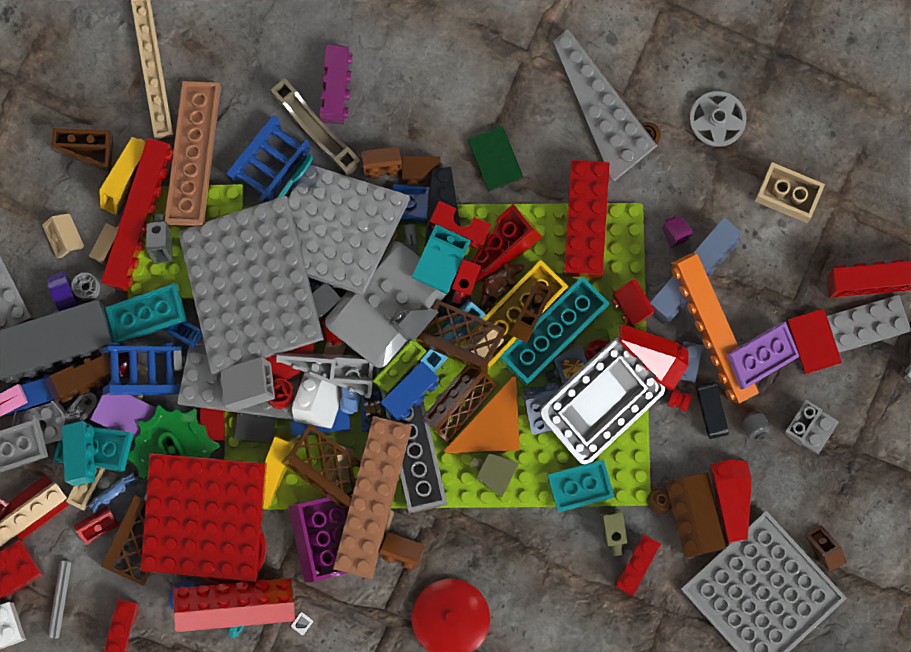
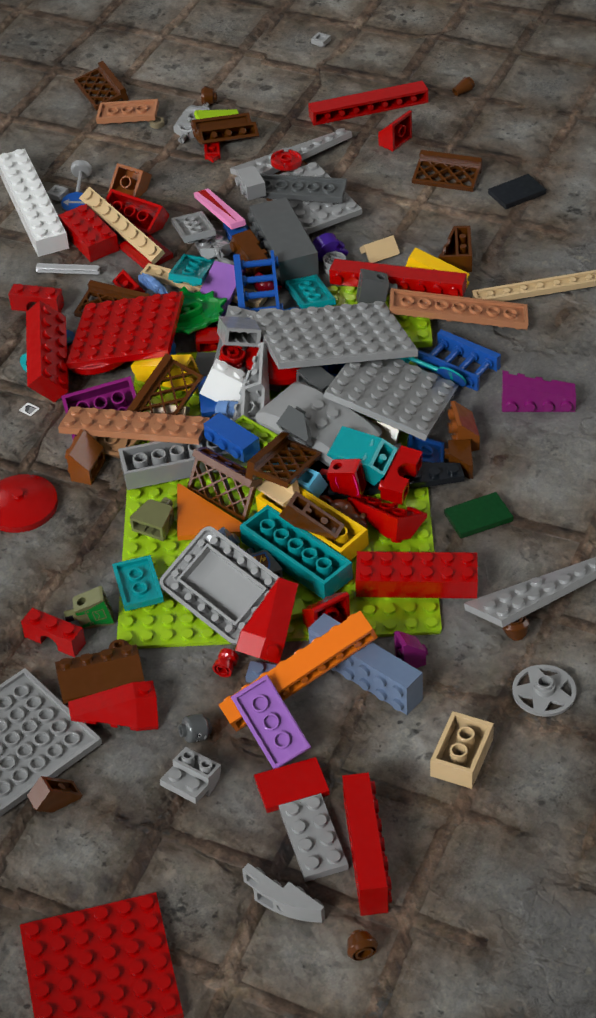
camera: 95 degrees right, 35 degrees down
teal brick [62,421,96,486] -> none
dark tan arch [270,78,361,176] -> none
black beam [696,381,729,439] -> none

